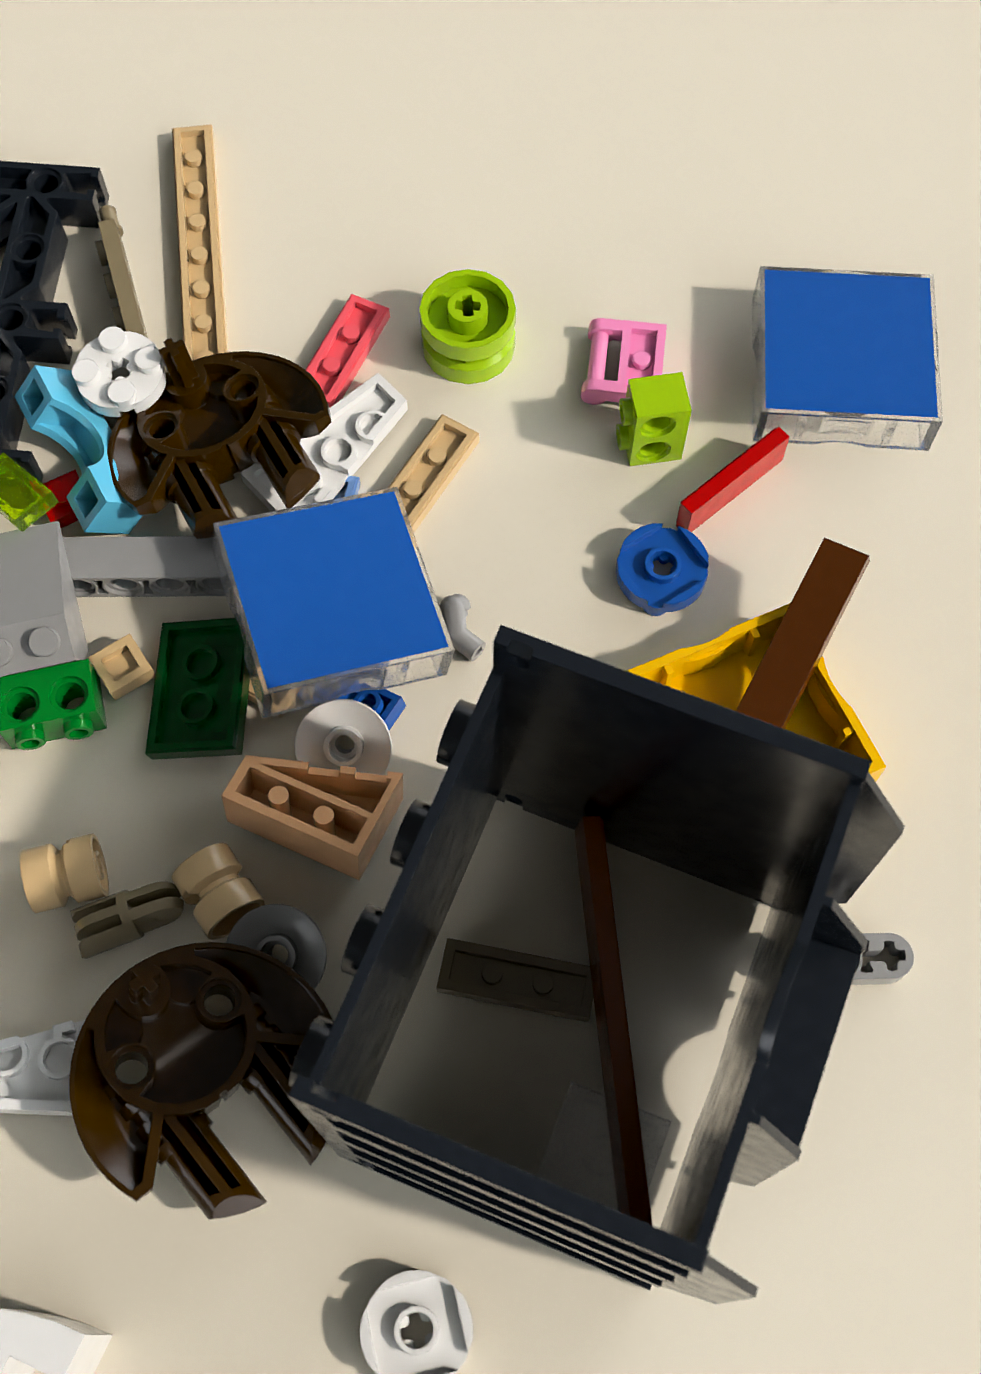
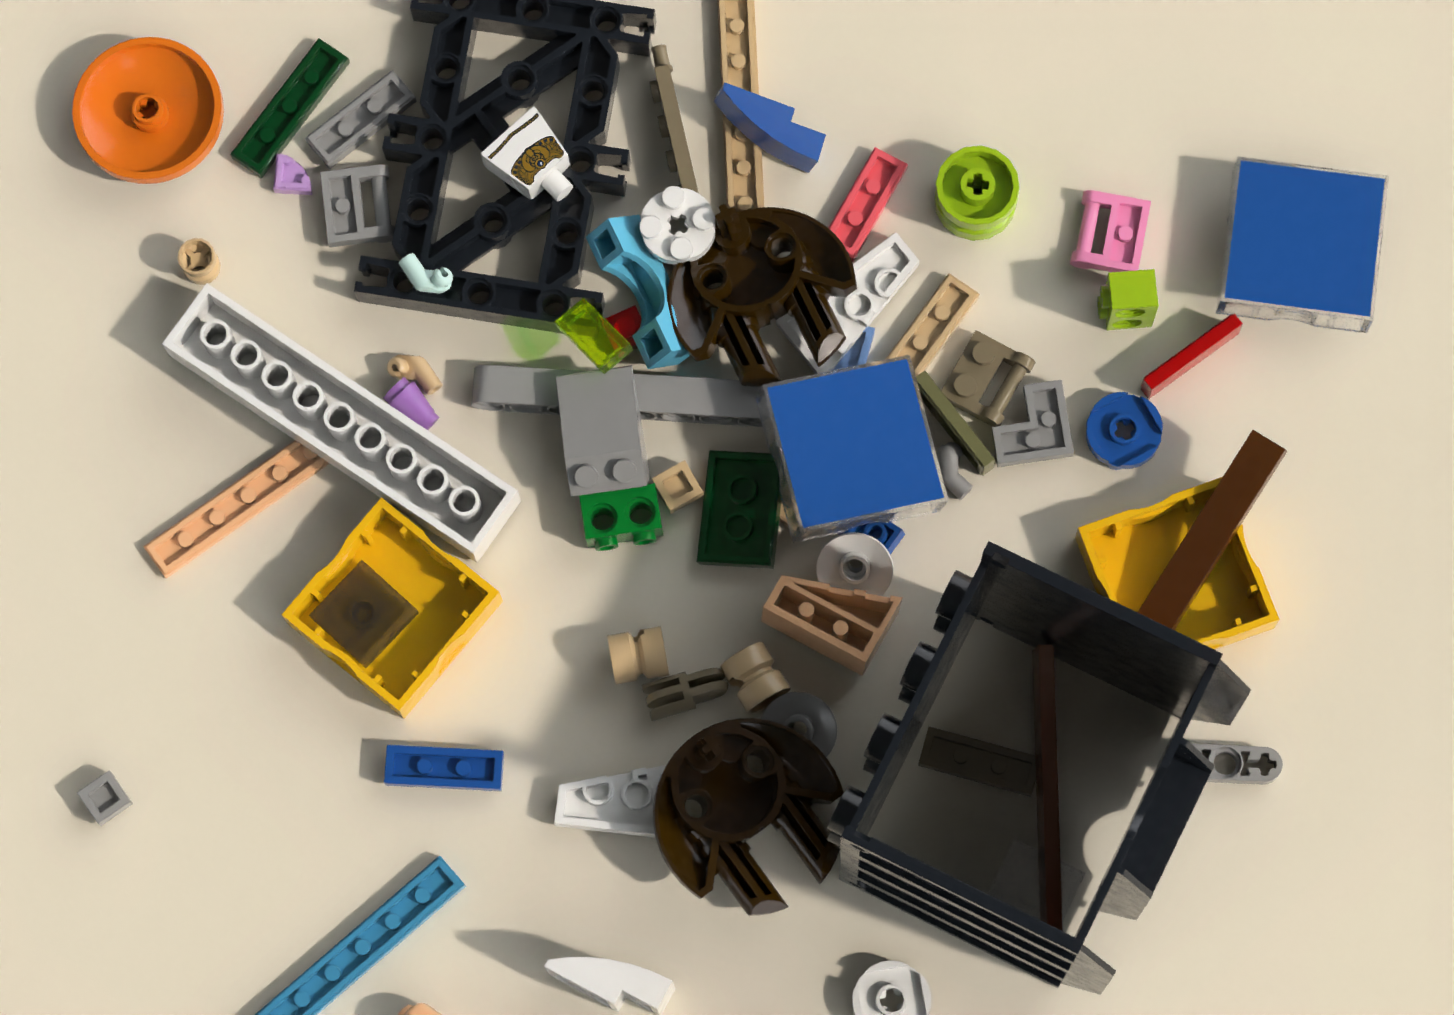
camera: 10 degrees right, 10 degrees up
none -> blue slope [714,83,826,173]
none -> olive tile [914,370,995,476]
none -> dark tan plate [941,330,1036,427]
none -> light grey plate [991,380,1074,467]

